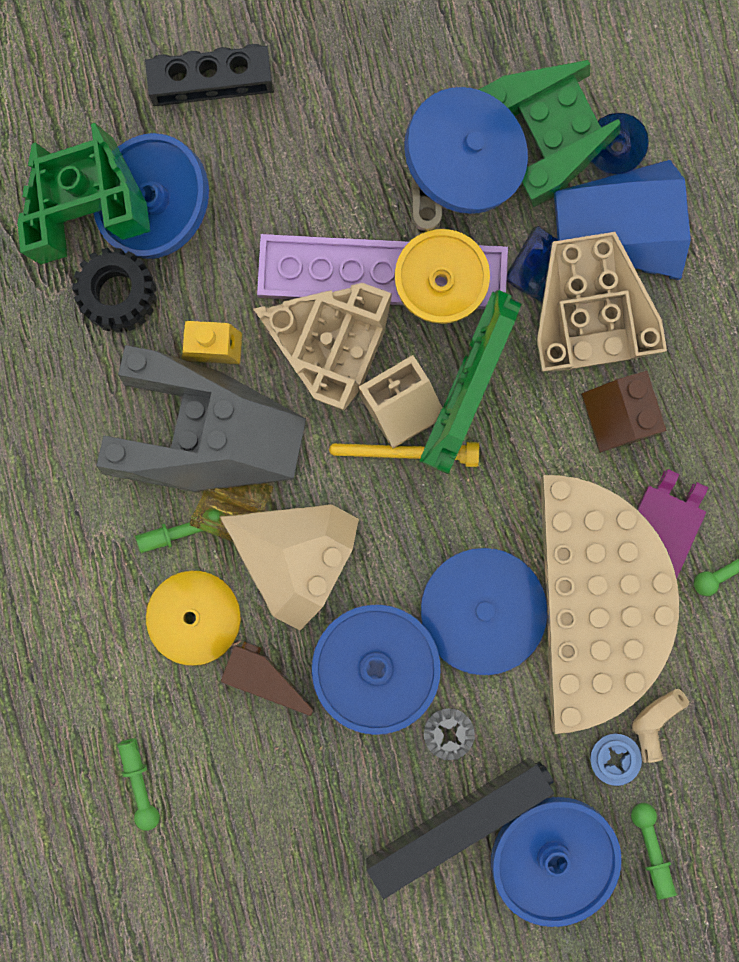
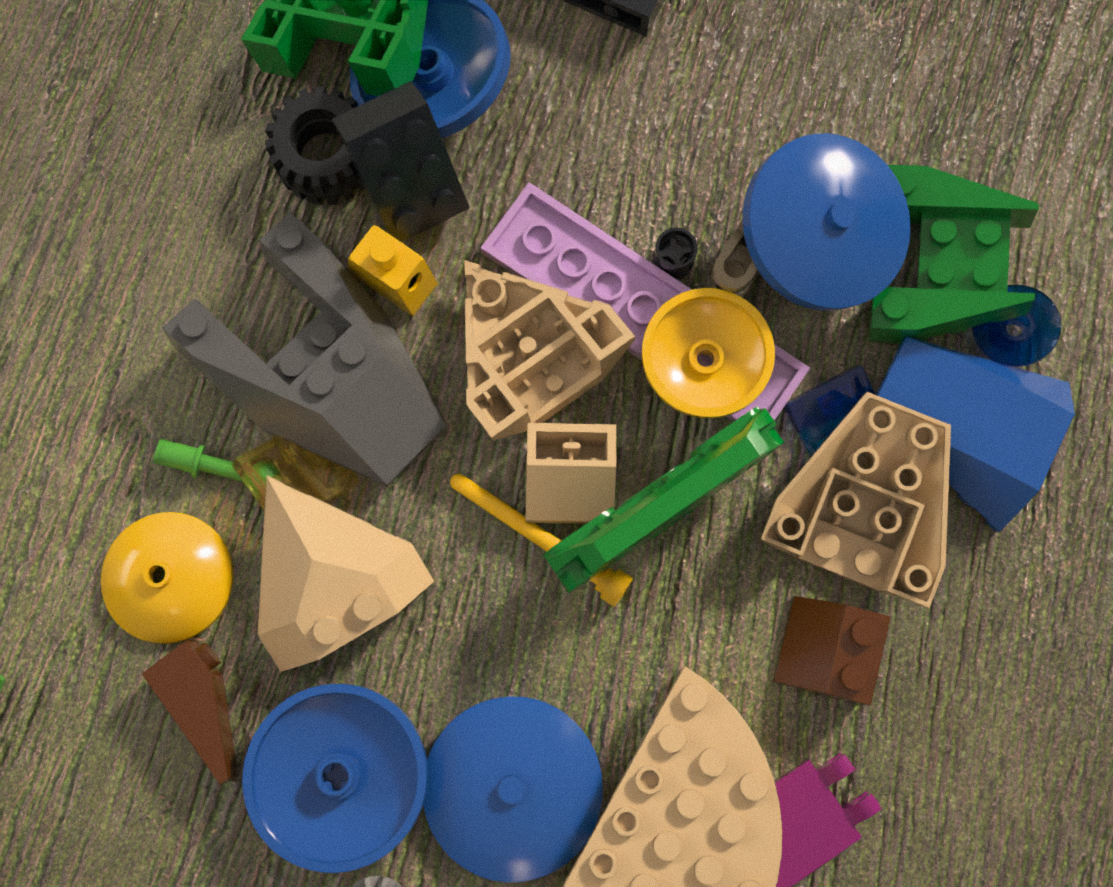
camera: 30 degrees right, 5 degrees down
none -> black brick [332,81,470,242]
none -> black wheel [652,228,698,280]

